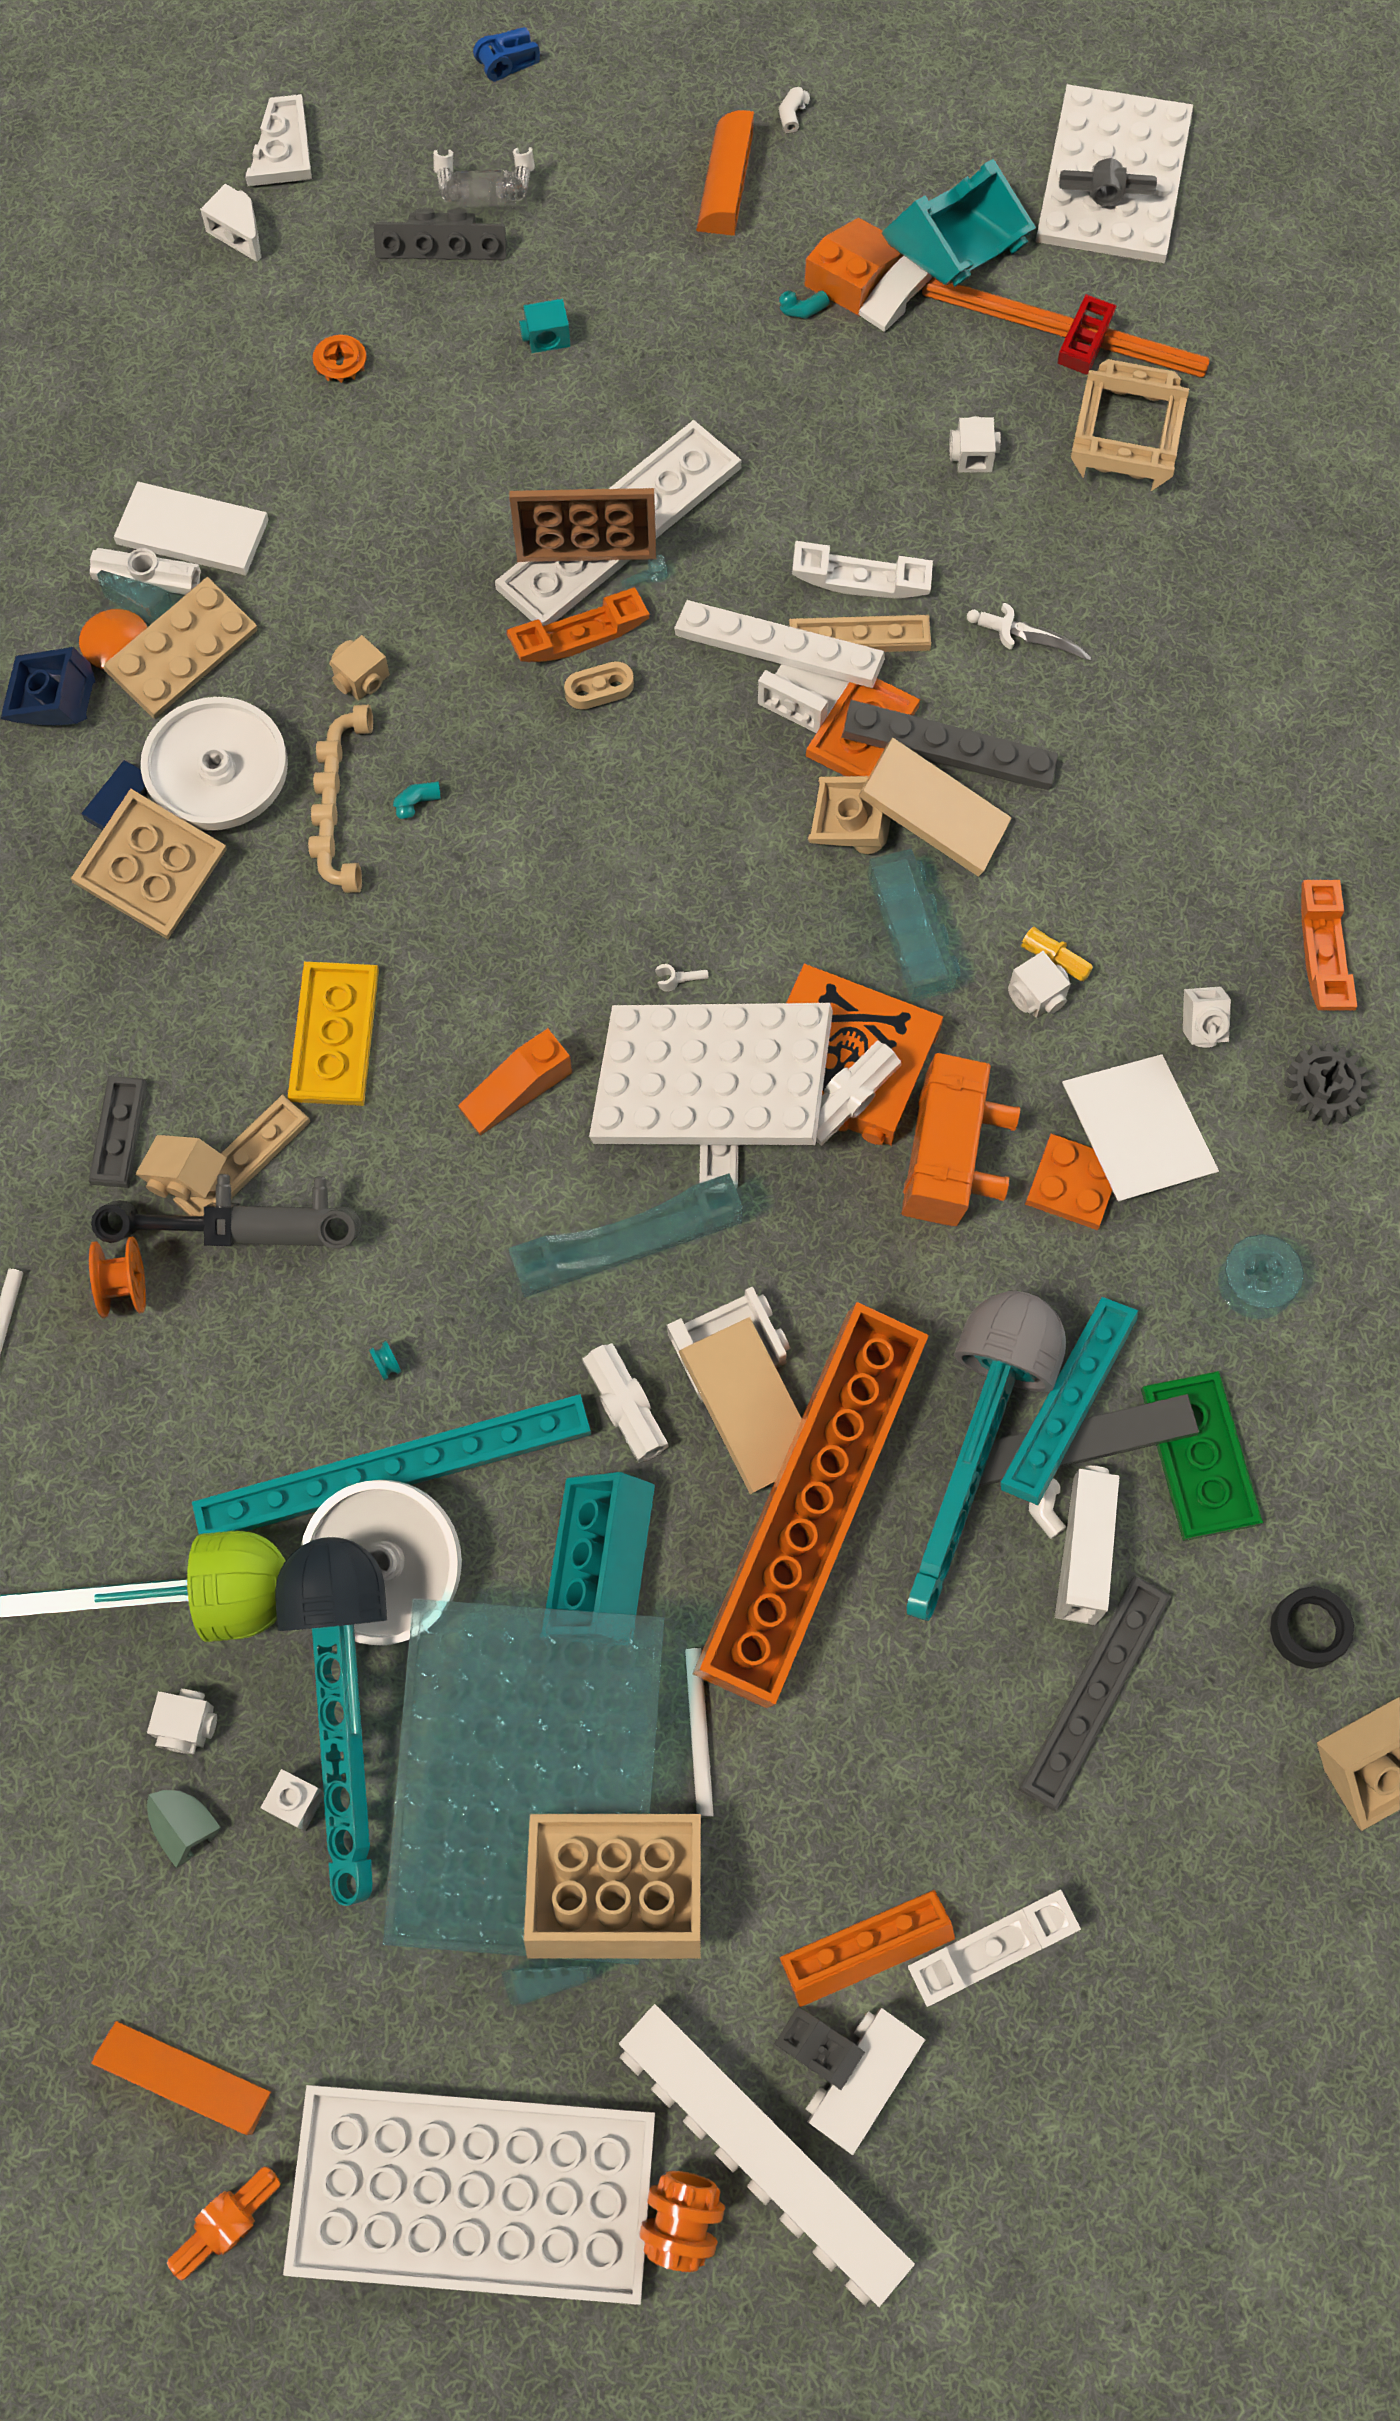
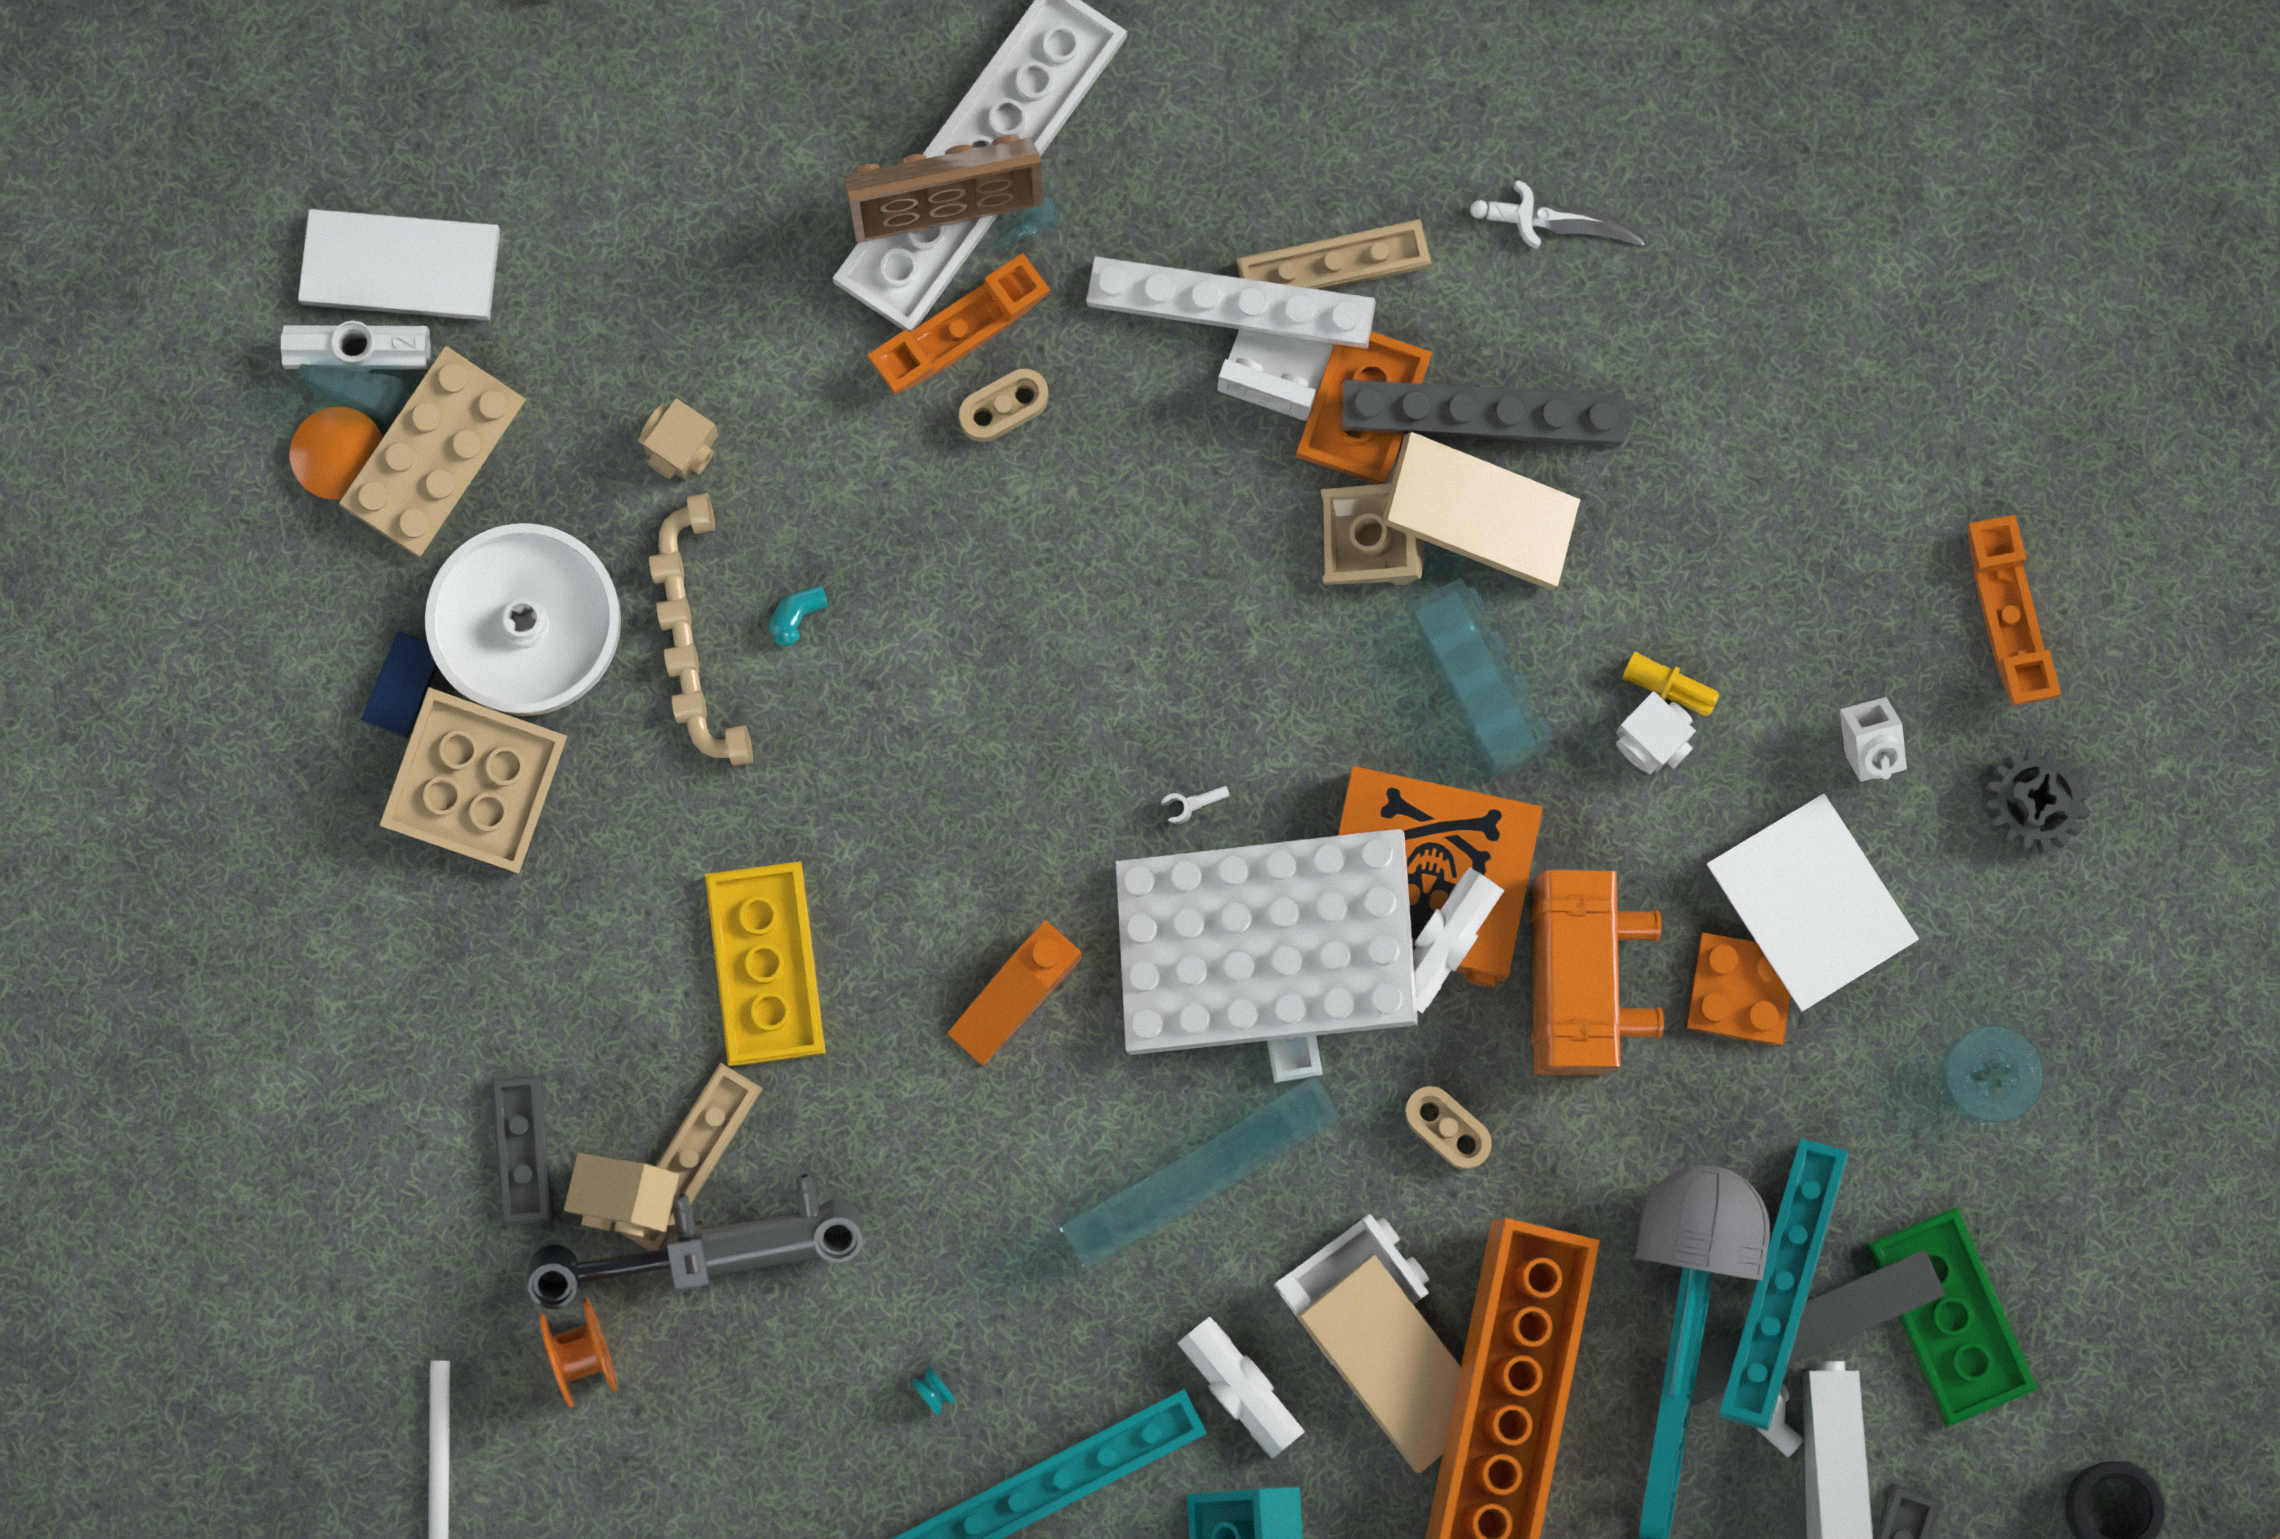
camera: 15 degrees left, 10 degrees up
dark blue slope [0,647,96,725] -> none
white slope [792,541,933,598] -> none
none -> tan plate [1405,1086,1492,1170]

